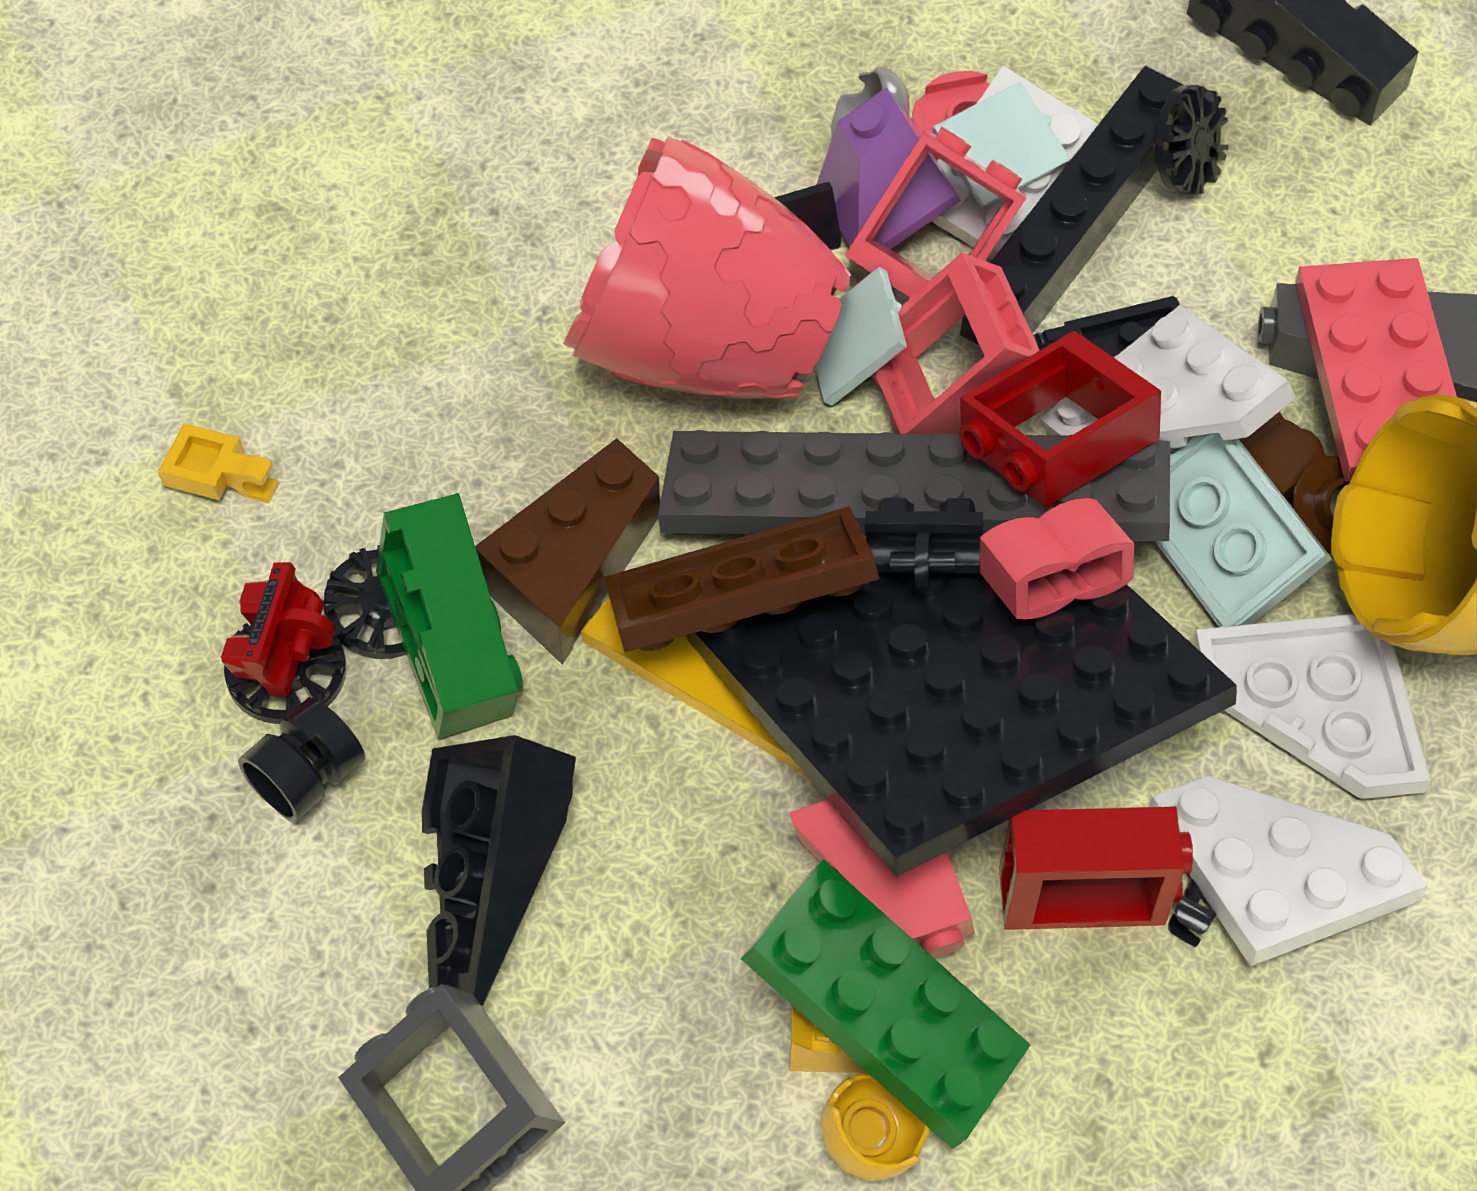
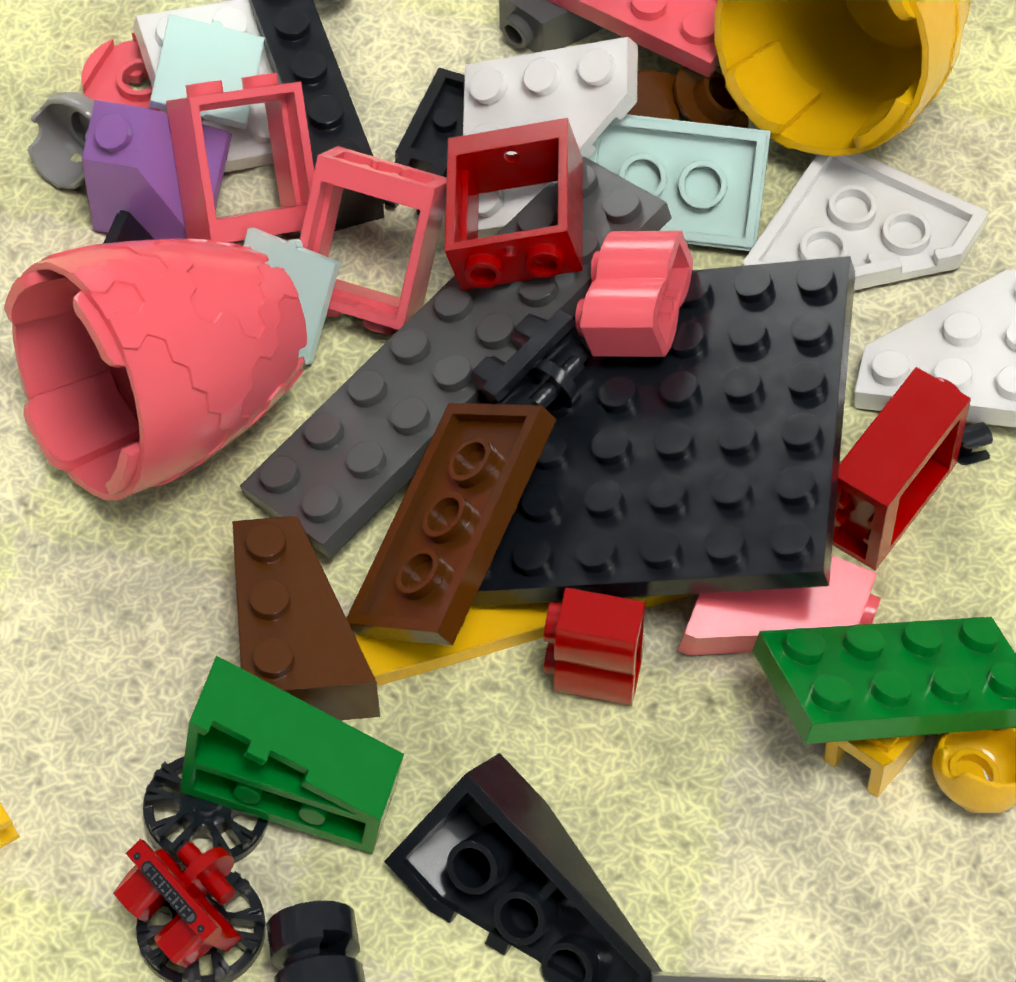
camera: 50 degrees left, 0 degrees up
none -> red brick [543,588,646,706]

